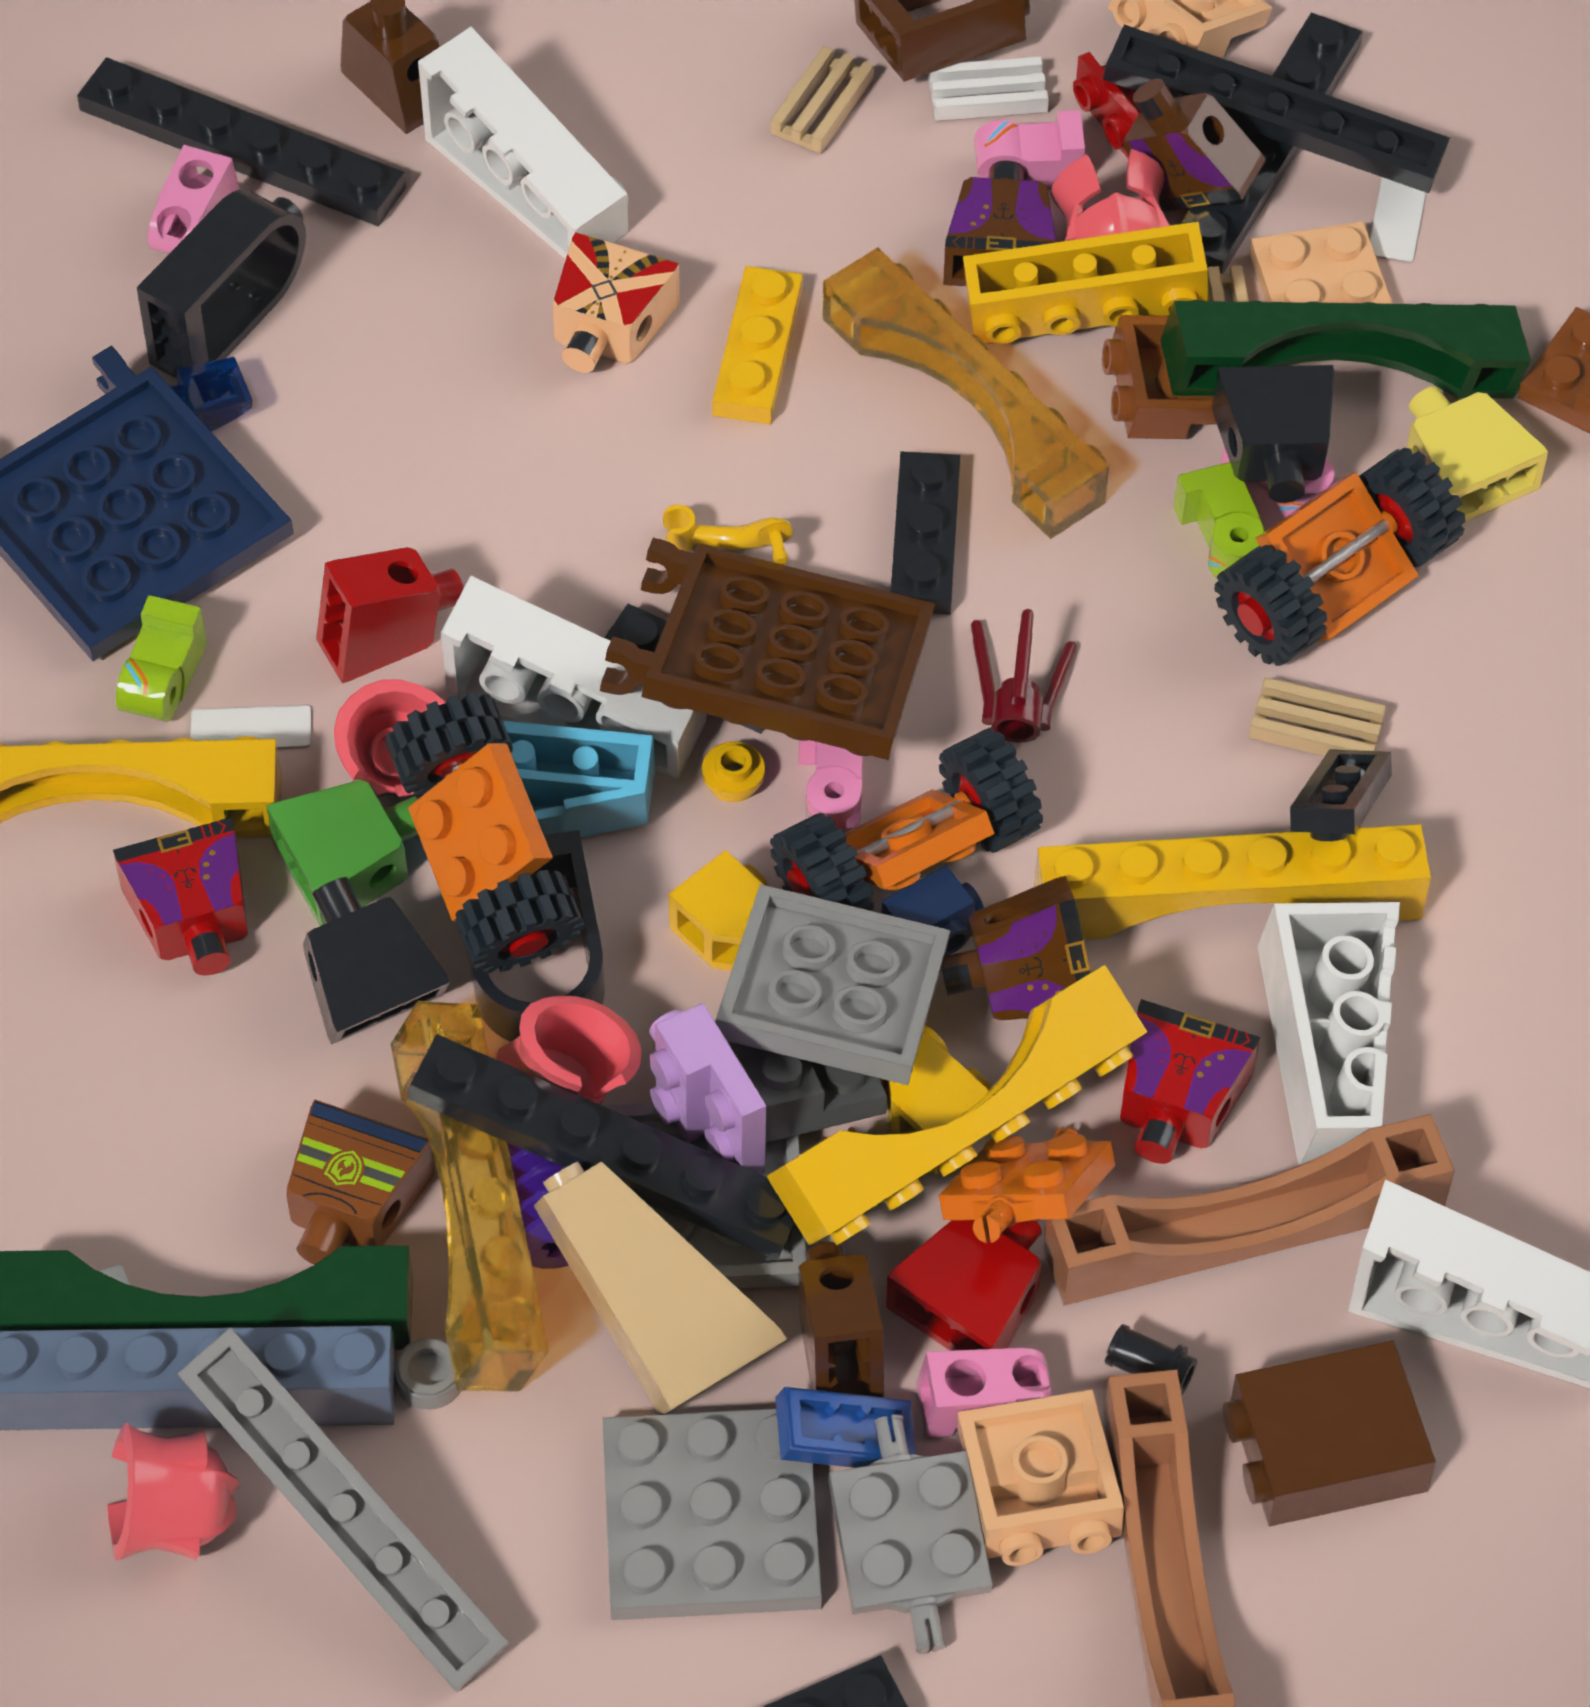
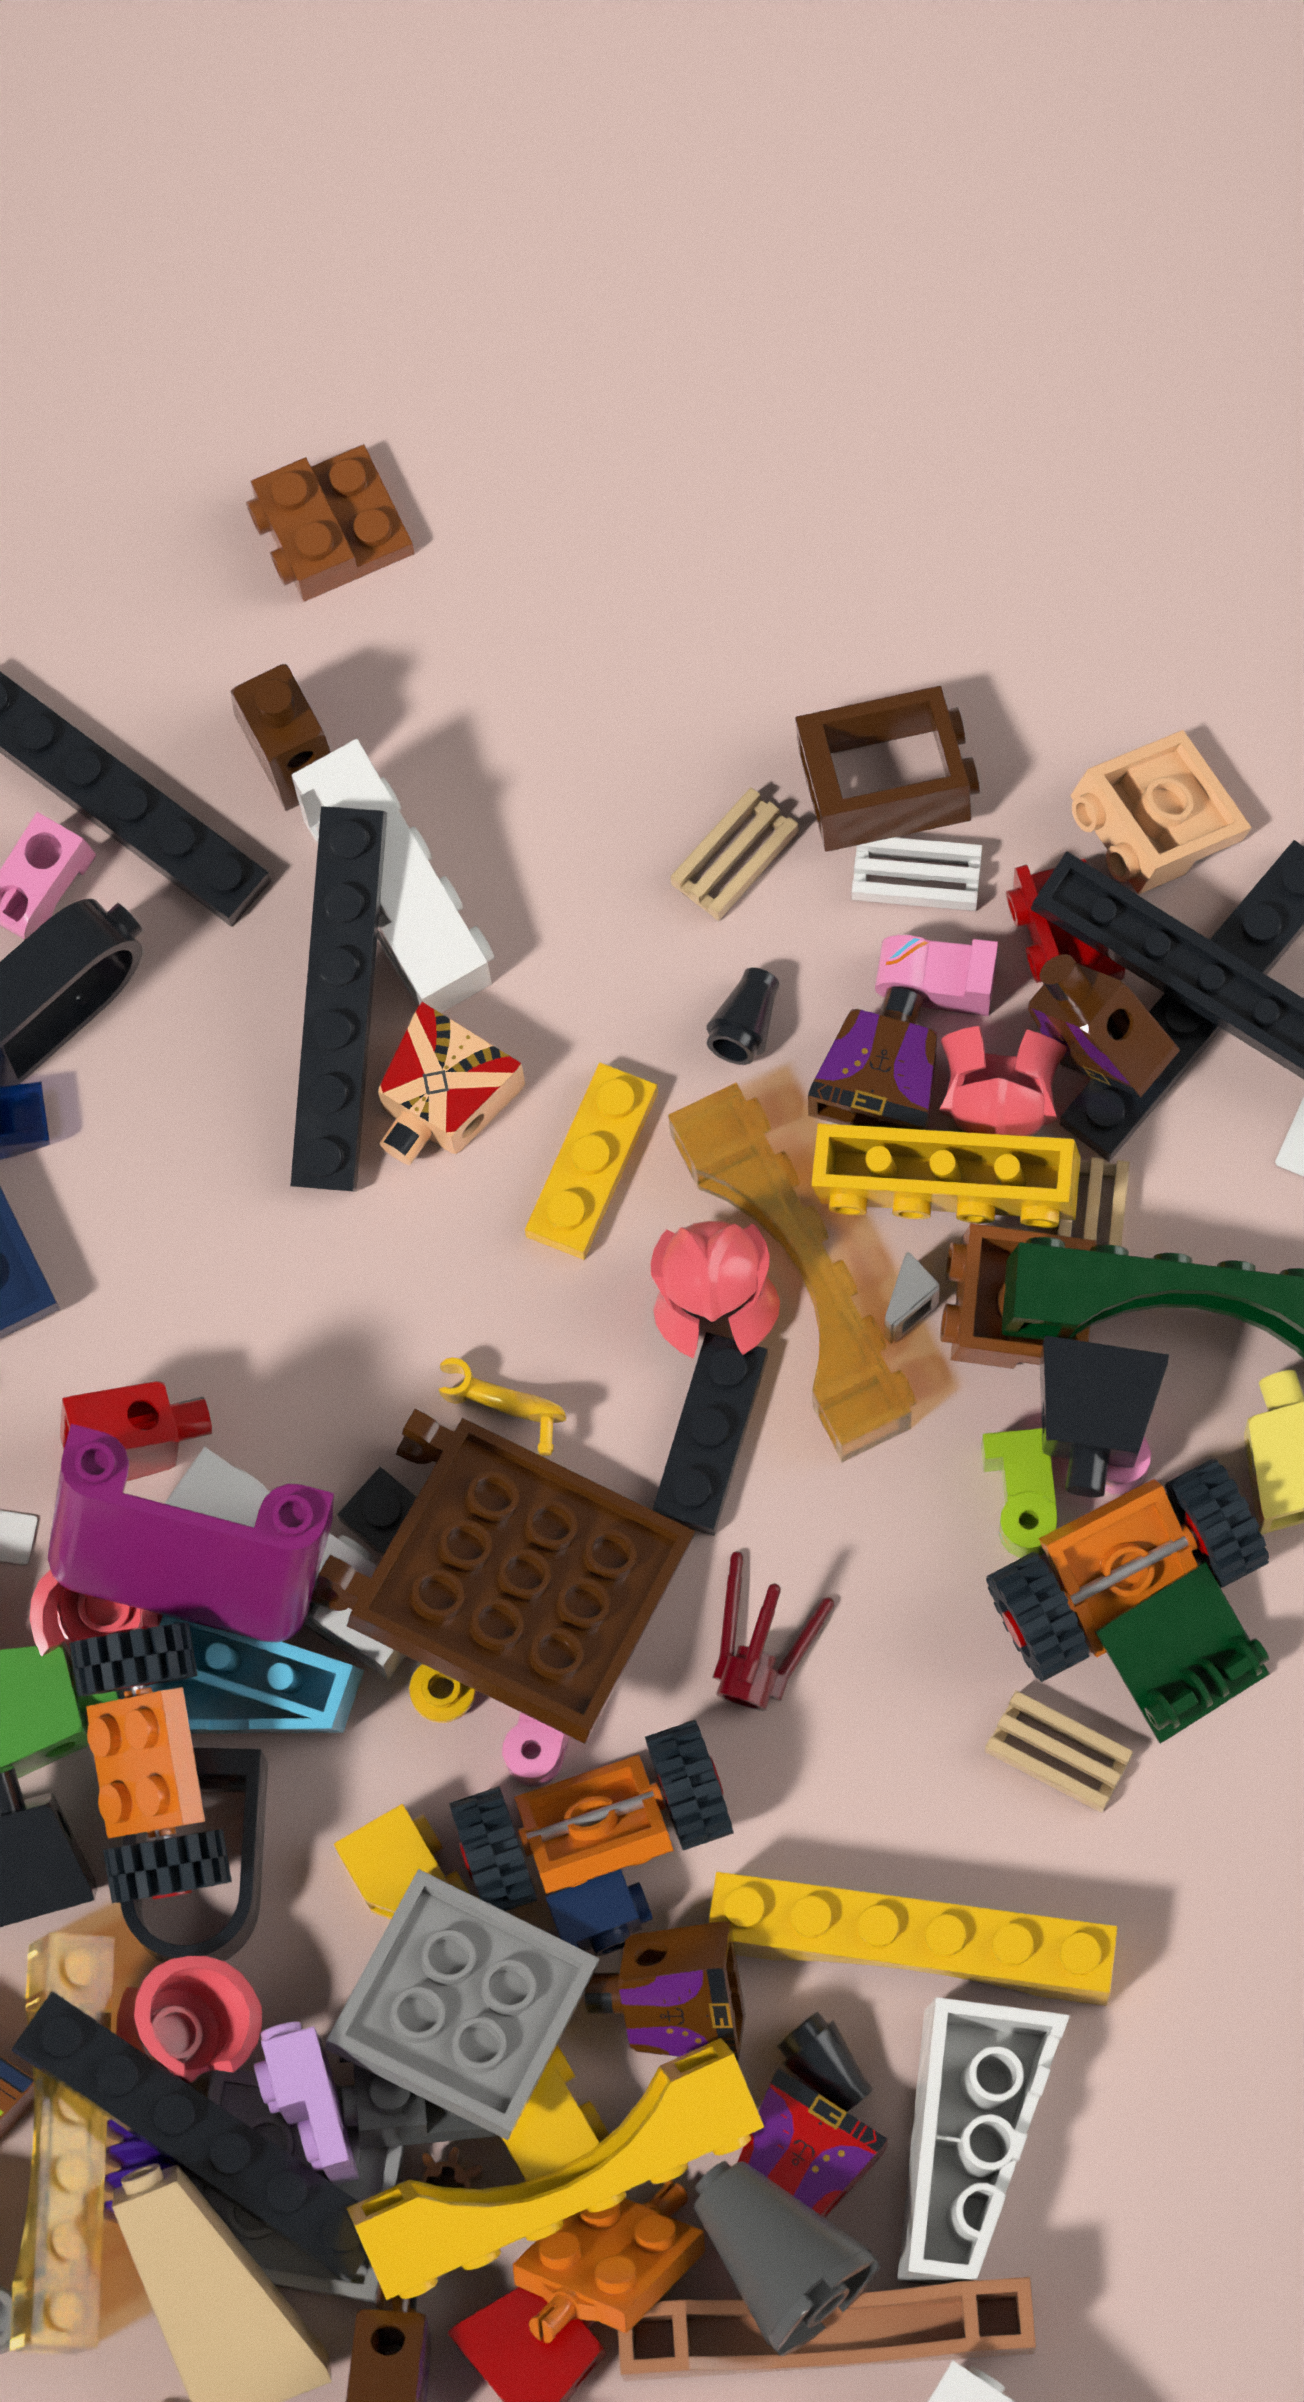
camera: 20 degrees right, 15 degrees up
light nougat plate [1249,221,1393,304] -> none
black plate [1290,749,1392,841] -> none
none -> magenta windscreen [48,1424,334,1643]
none -> black plate [290,806,387,1192]
none -> coral helmet [650,1221,780,1359]
none -> dark grey cone [694,2161,880,2356]
none -> black cone [706,967,780,1065]
none -> black cone [777,2011,873,2112]
none -> light grey slope [884,1252,939,1343]
none -> dark green hinge [1094,1562,1270,1744]

